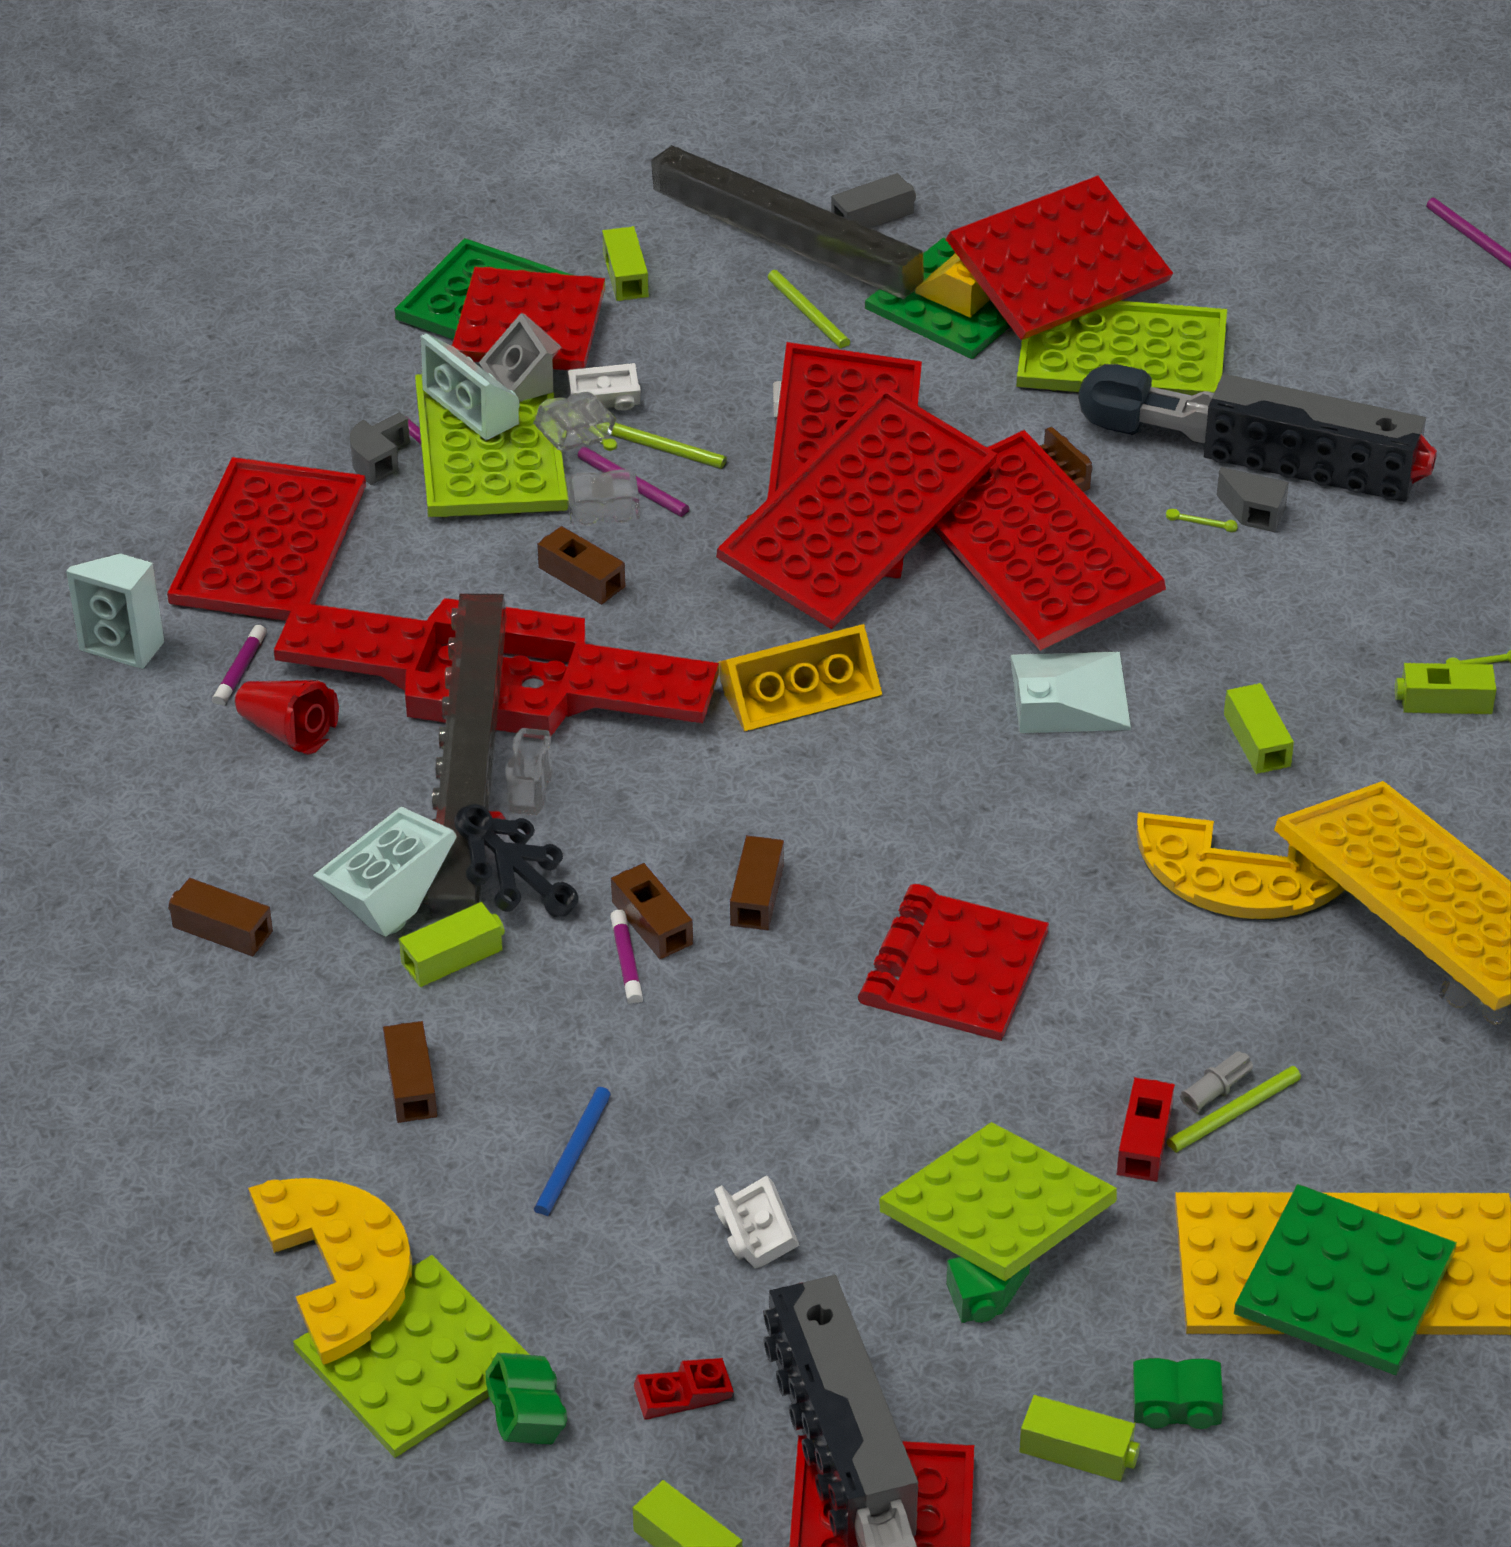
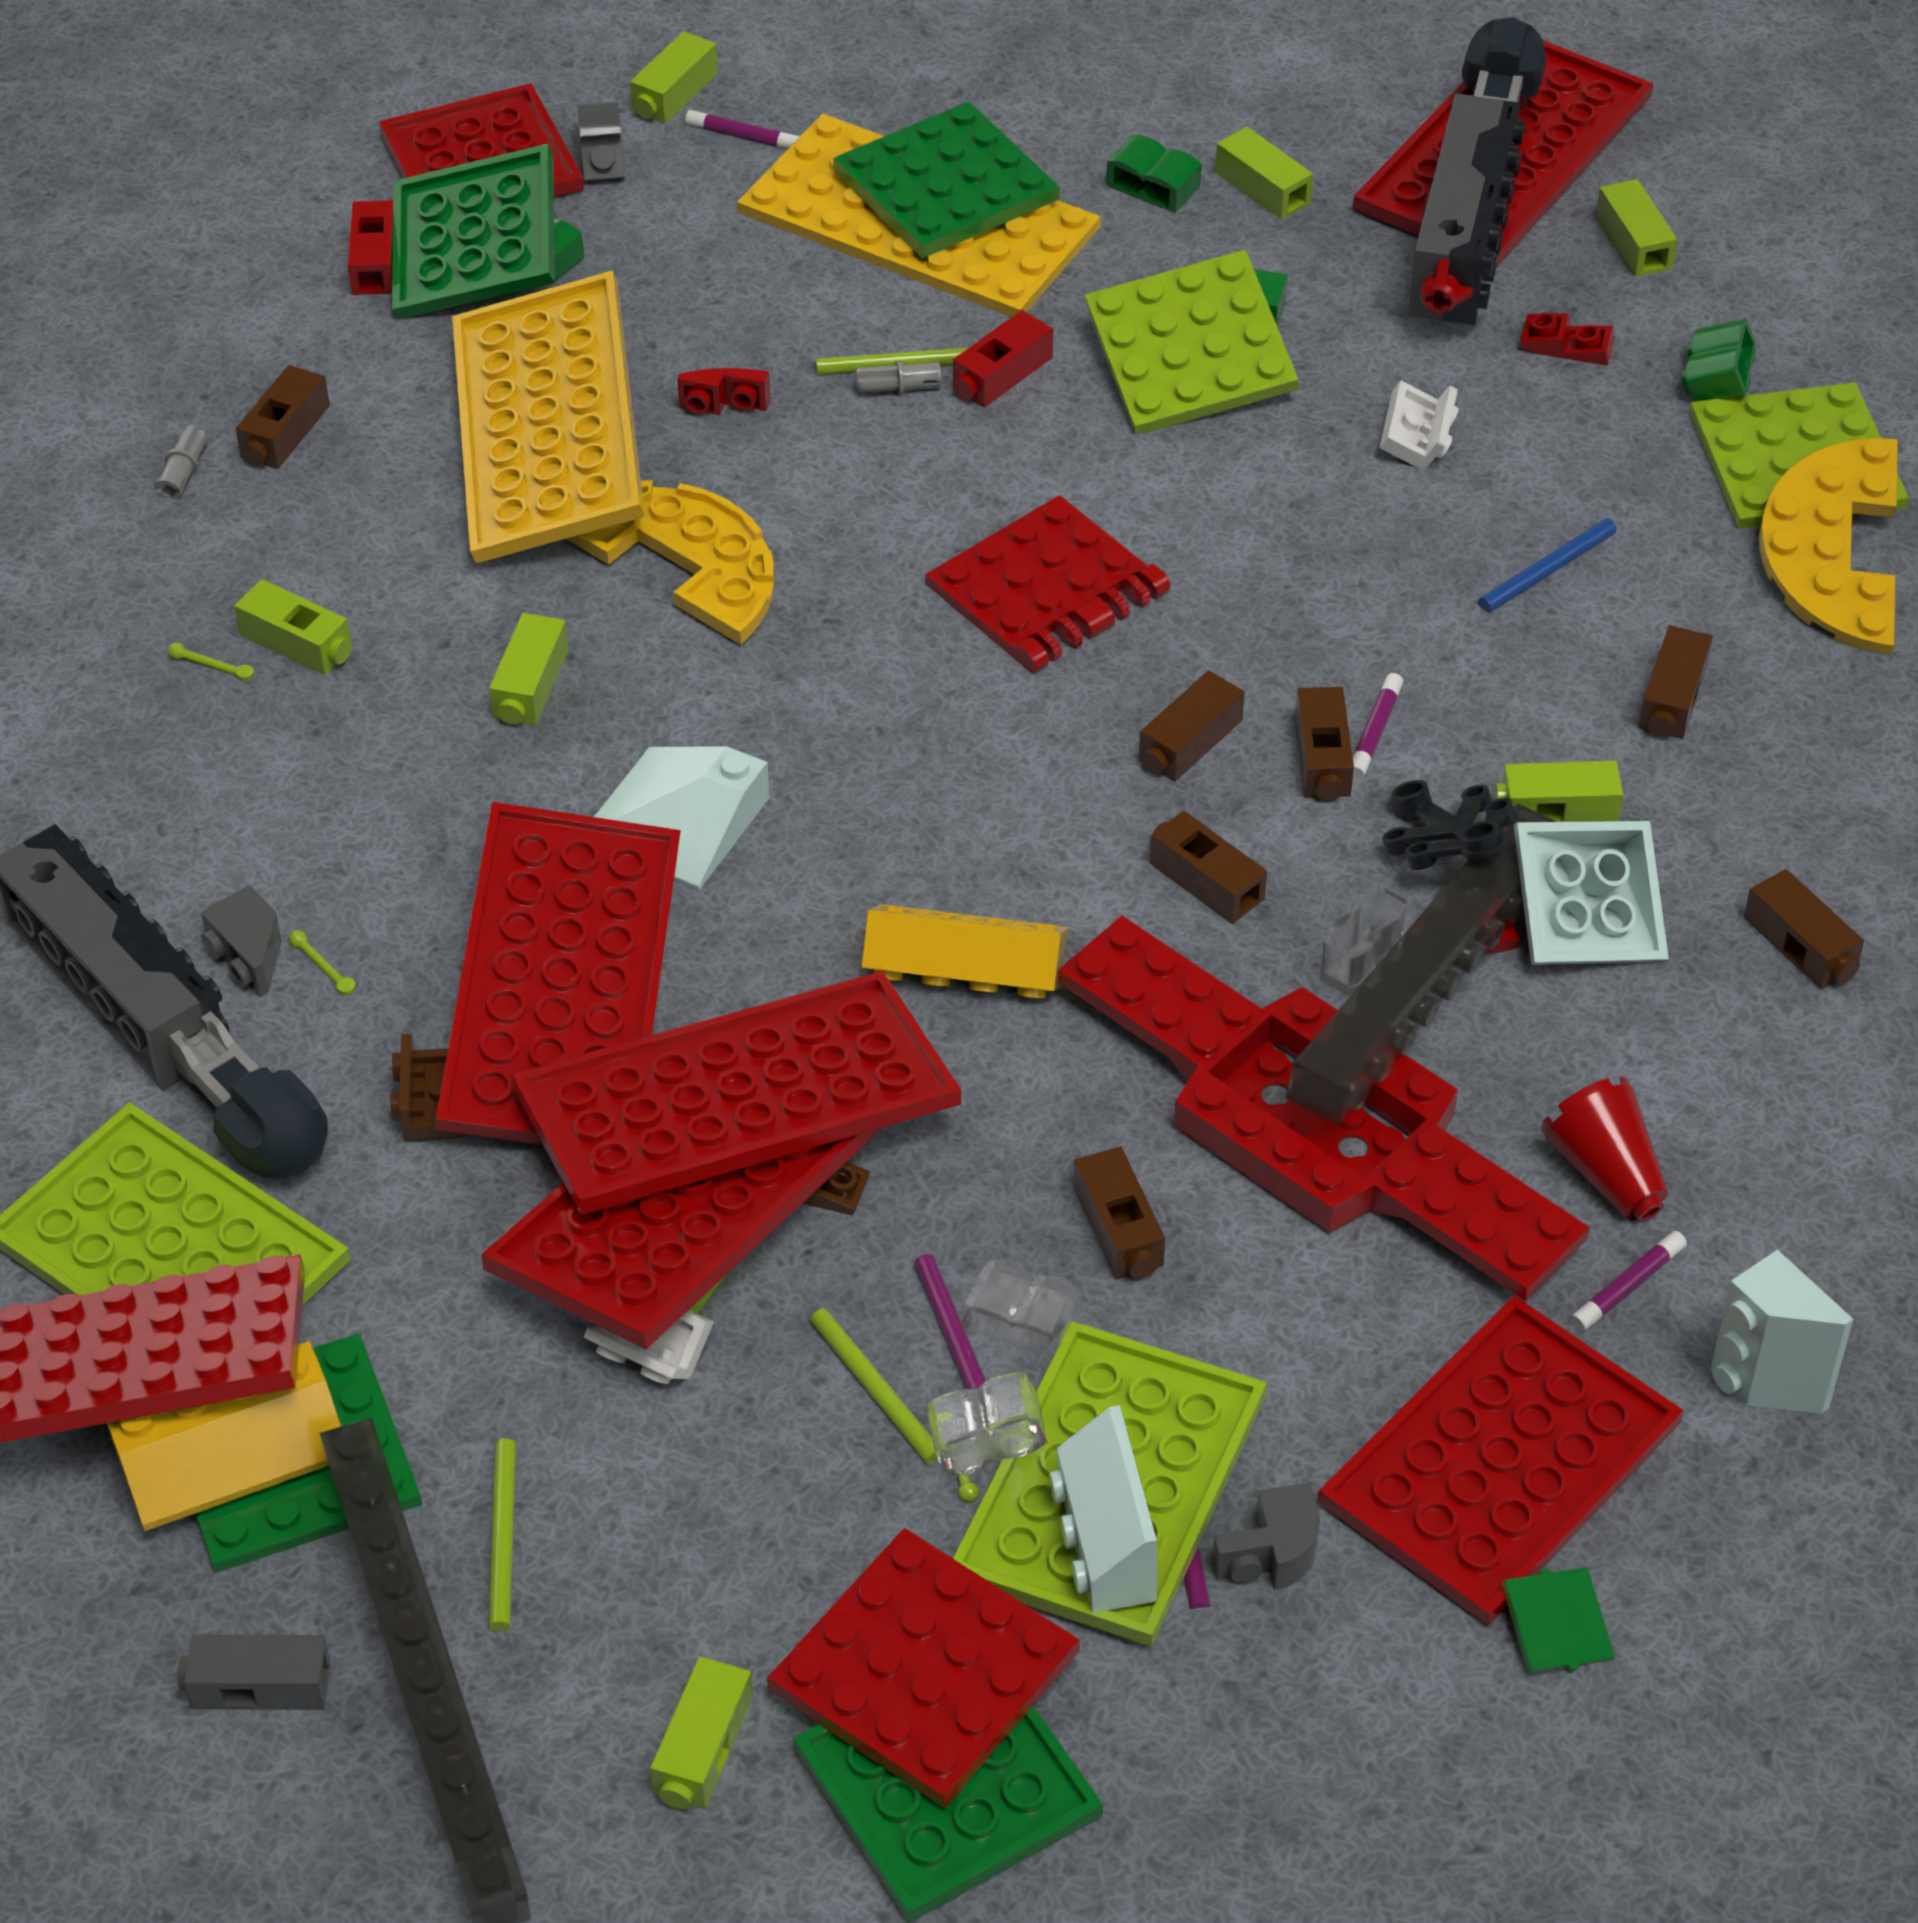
camera: 150 degrees left, 5 degrees up
light grey slope [479,313,562,402] -> none
white bracket [568,363,641,414] -> none
none -> red slope [677,368,771,416]
none -> reddish brown brick [1150,810,1267,925]
none -> green piece [1502,1567,1615,1674]

